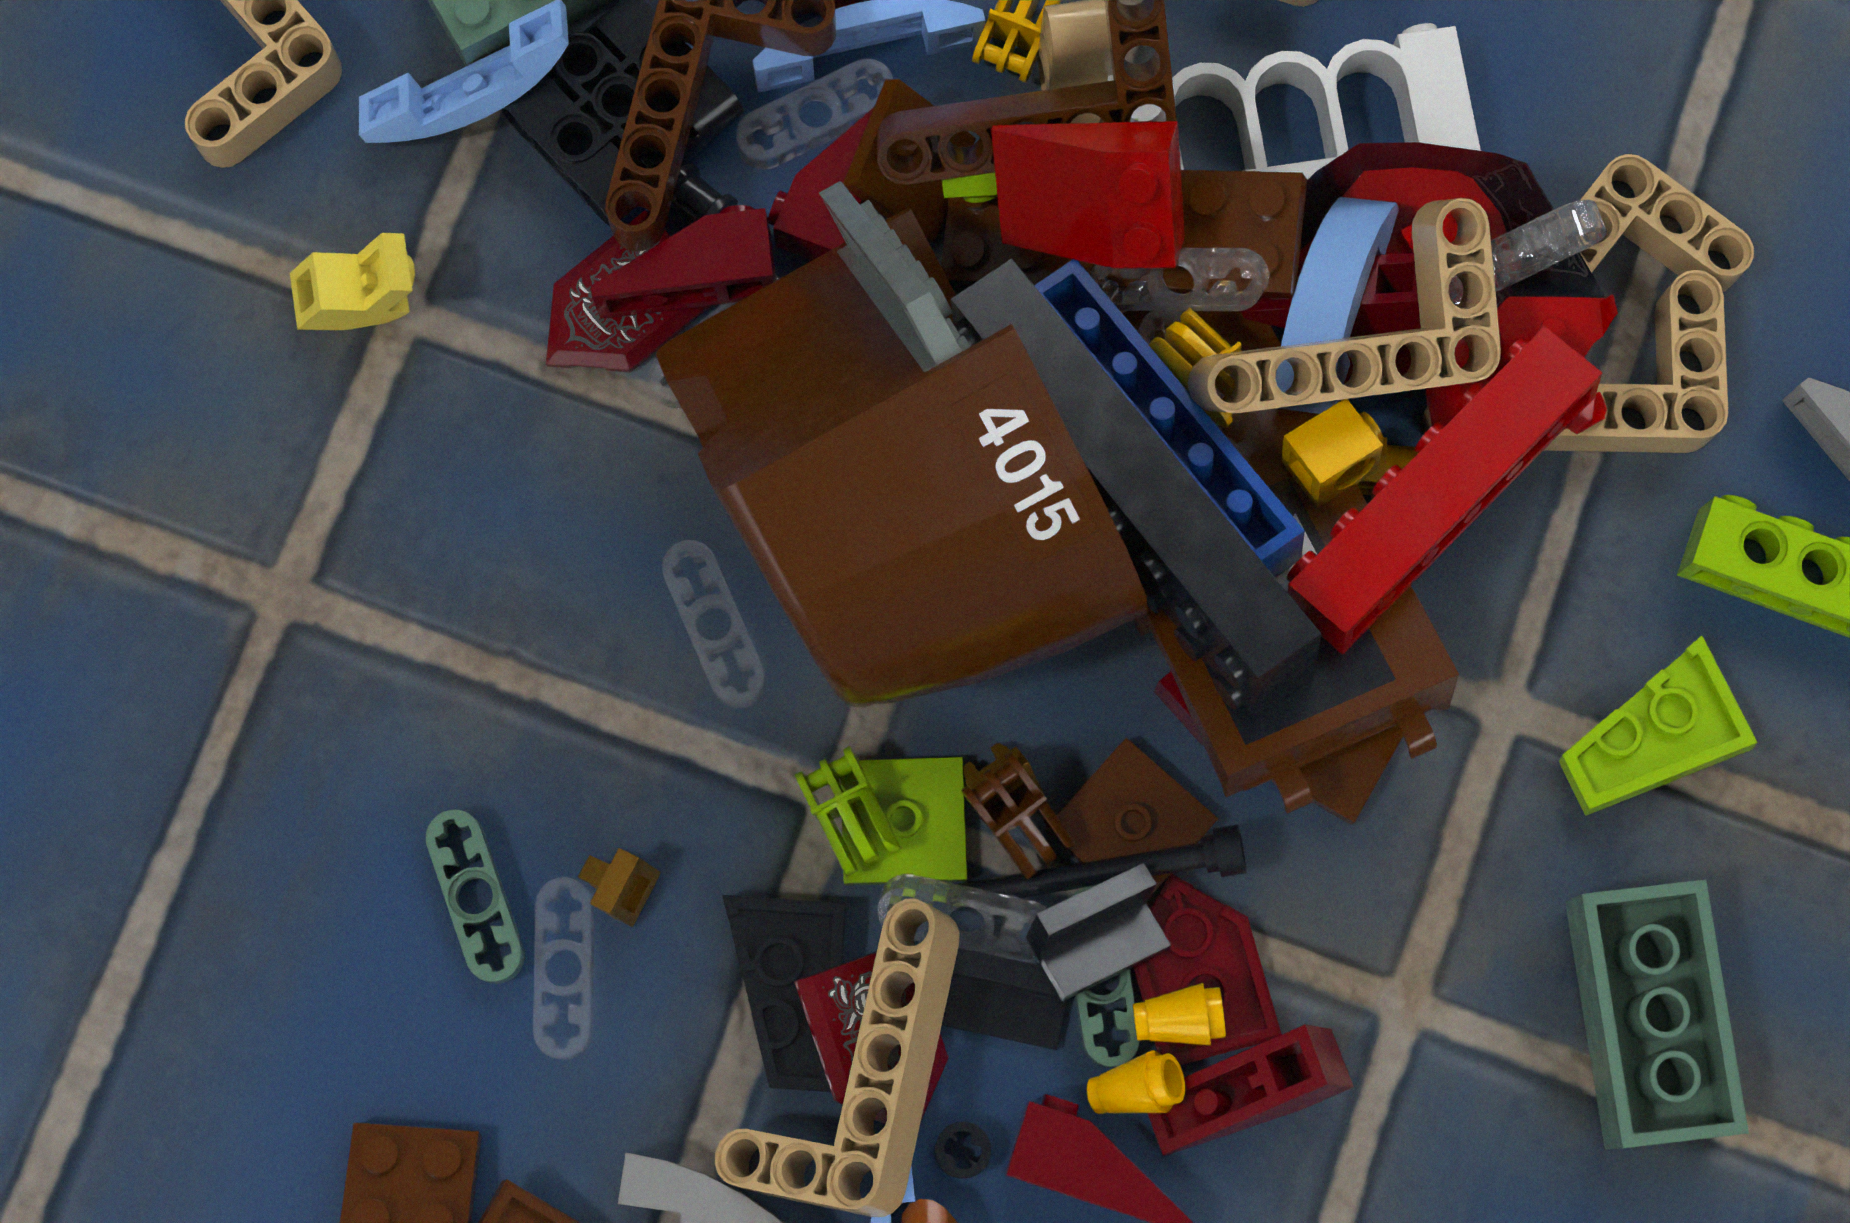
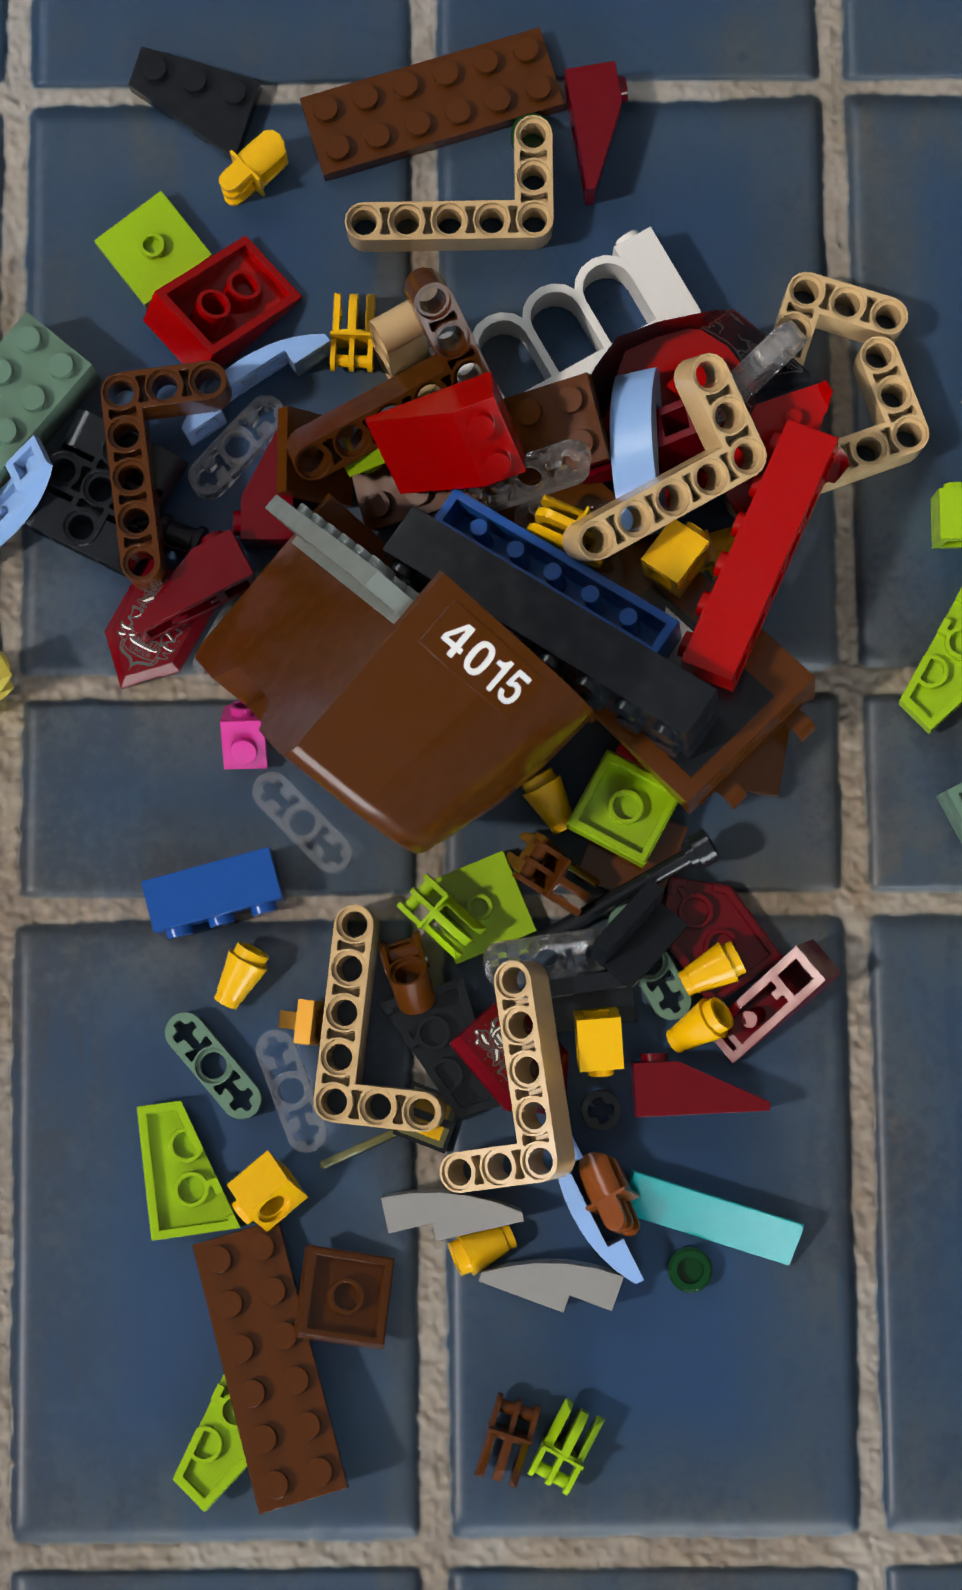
camera: 15 degrees left, 5 degrees up
none -> lime wing [137,1101,240,1241]
none -> blue brick [141,847,286,940]
none -> yellow cone [214,941,269,1010]
none -> dark pink bracket [220,700,269,770]
none -> yellow brick [227,1150,308,1232]
none -> tan beam [314,904,446,1132]
none -> piece [319,1081,458,1169]
none -> reddish brown piece [377,930,436,1015]
none -> yellow cone [522,767,573,835]
none -> lime plate [566,749,678,868]
none -> yellow brick [573,1007,624,1077]

